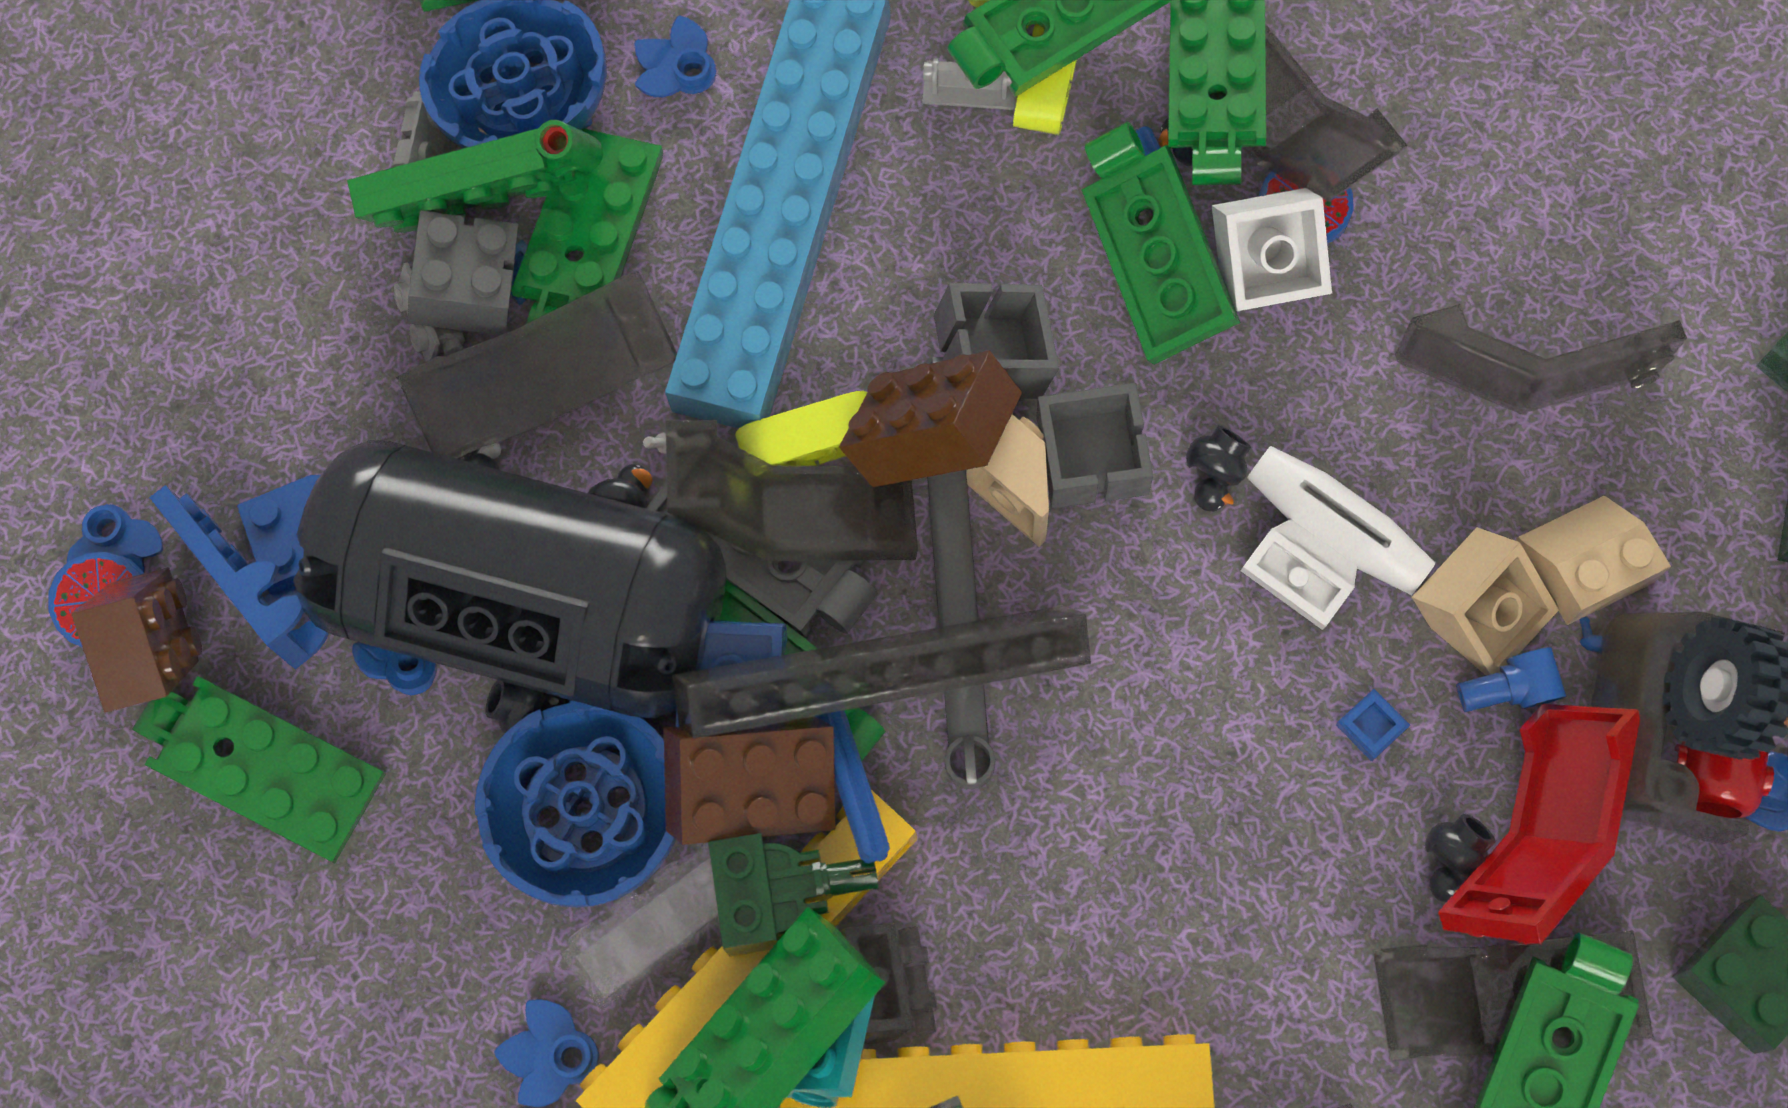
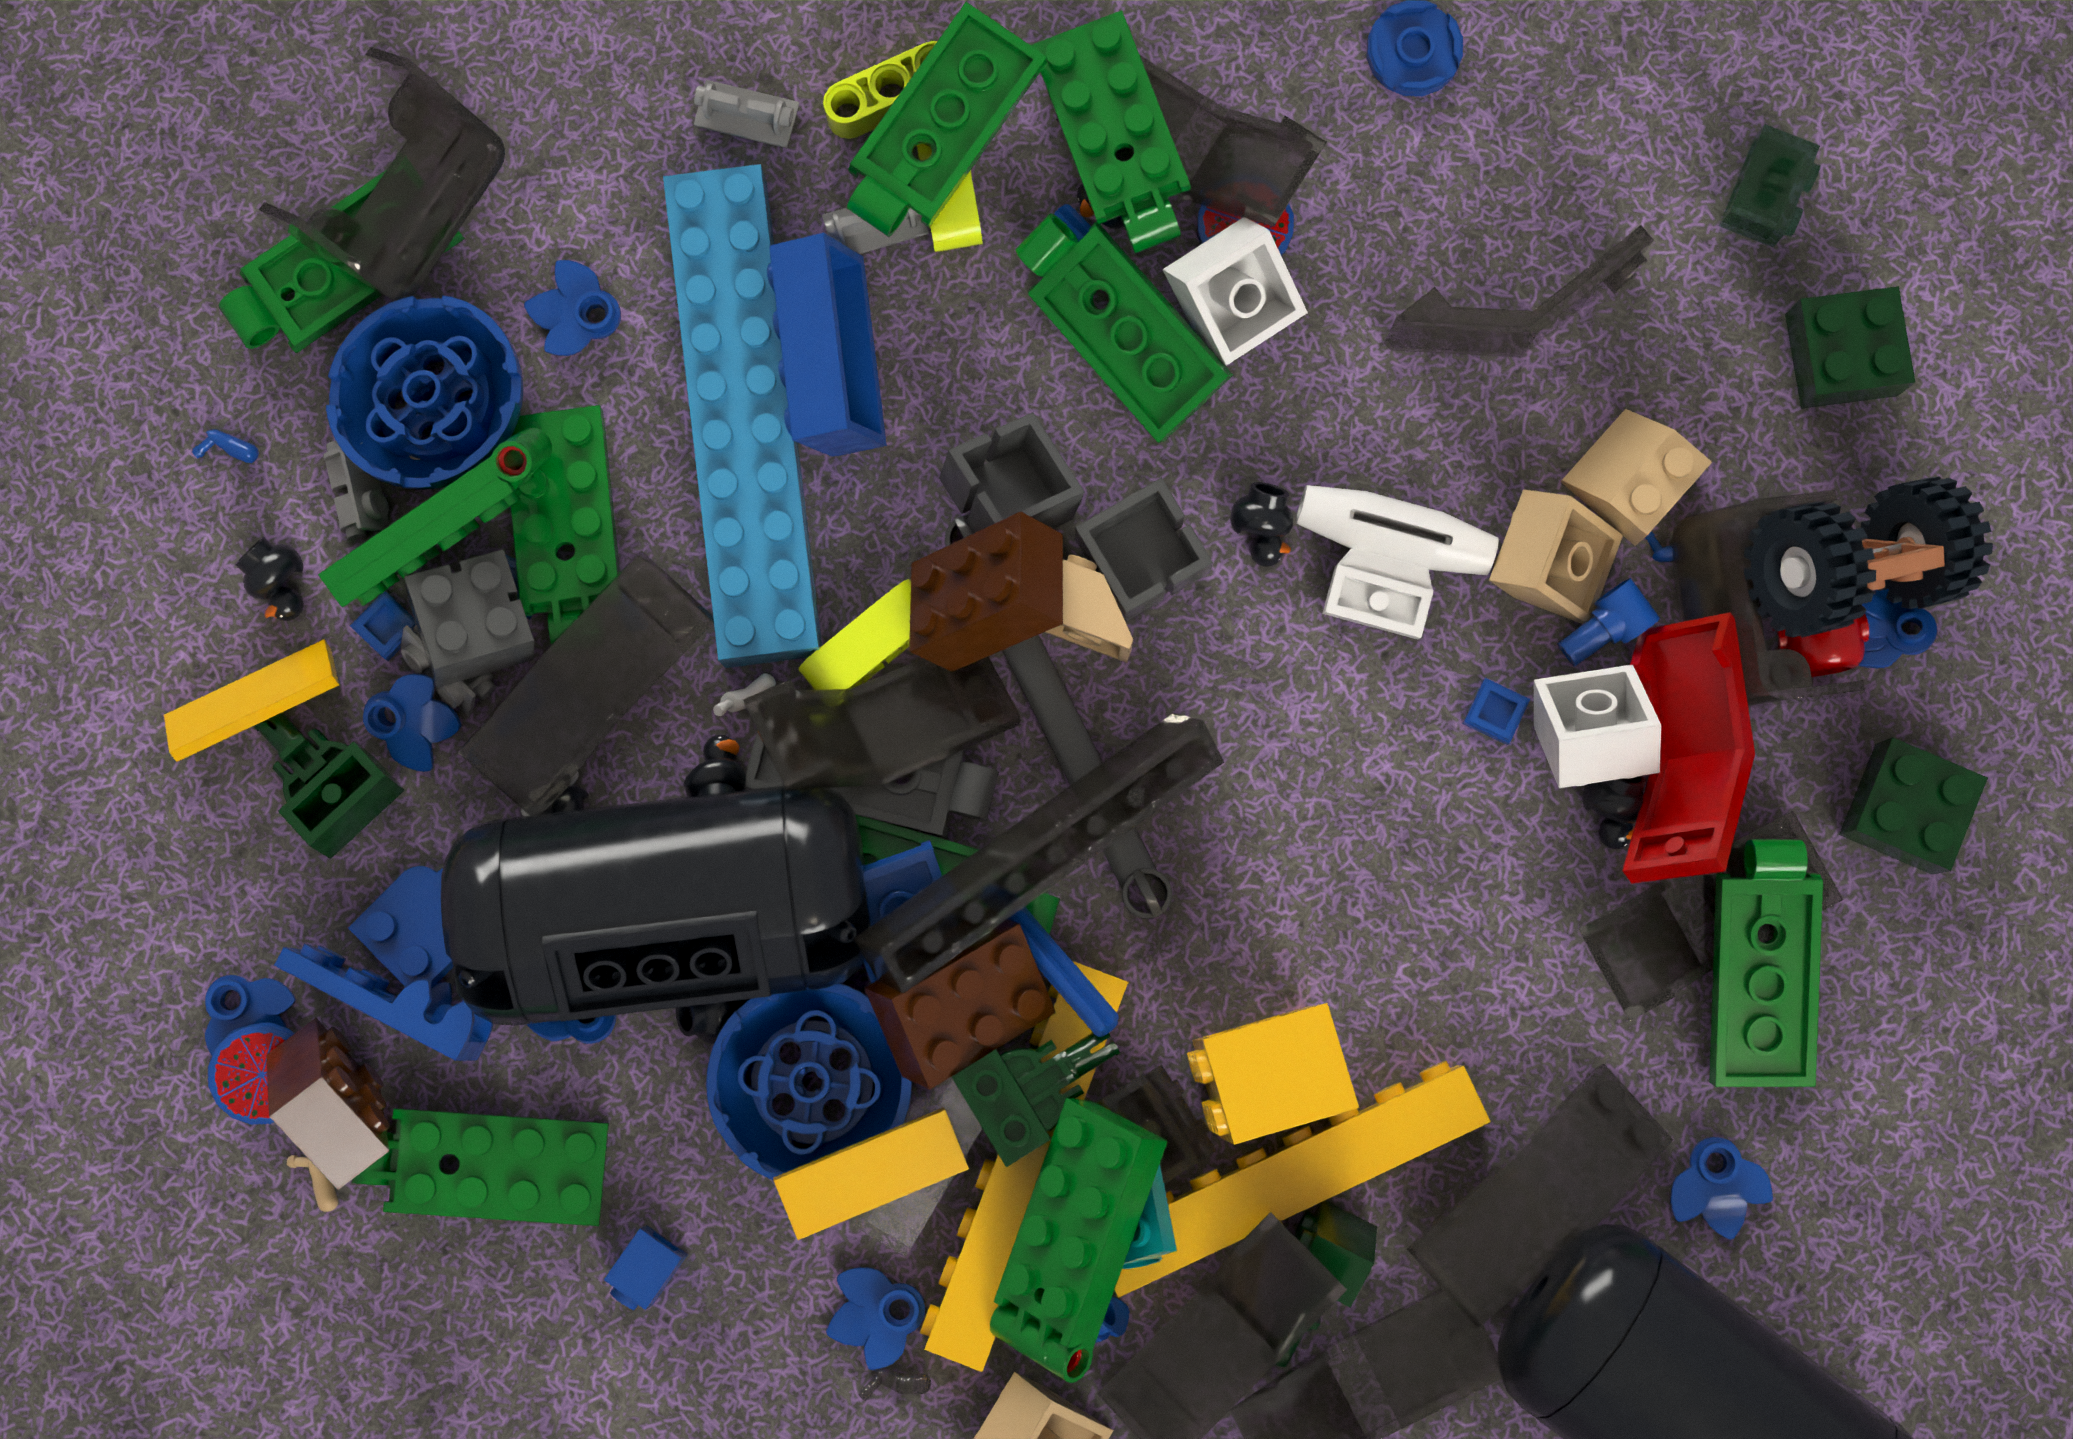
camera: 25 degrees left, 10 degrees up
none -> yellow piece [164,639,339,762]
none -> blue piece [192,429,259,463]
none -> black animal [235,537,304,621]
none -> dark green brick [253,712,405,859]
none -> tan piece [287,1155,338,1212]
none -> blue tile [350,591,416,661]
none -> blue plate [363,673,462,772]
none -> blue brick [604,1225,688,1310]
none -> blue piece [767,233,887,457]
none -> yellow piece [773,1107,969,1240]
none -> yellow brick [1186,1003,1359,1145]
none -> blue tile [1367,0,1463,97]
none -> white brick [1534,664,1661,788]

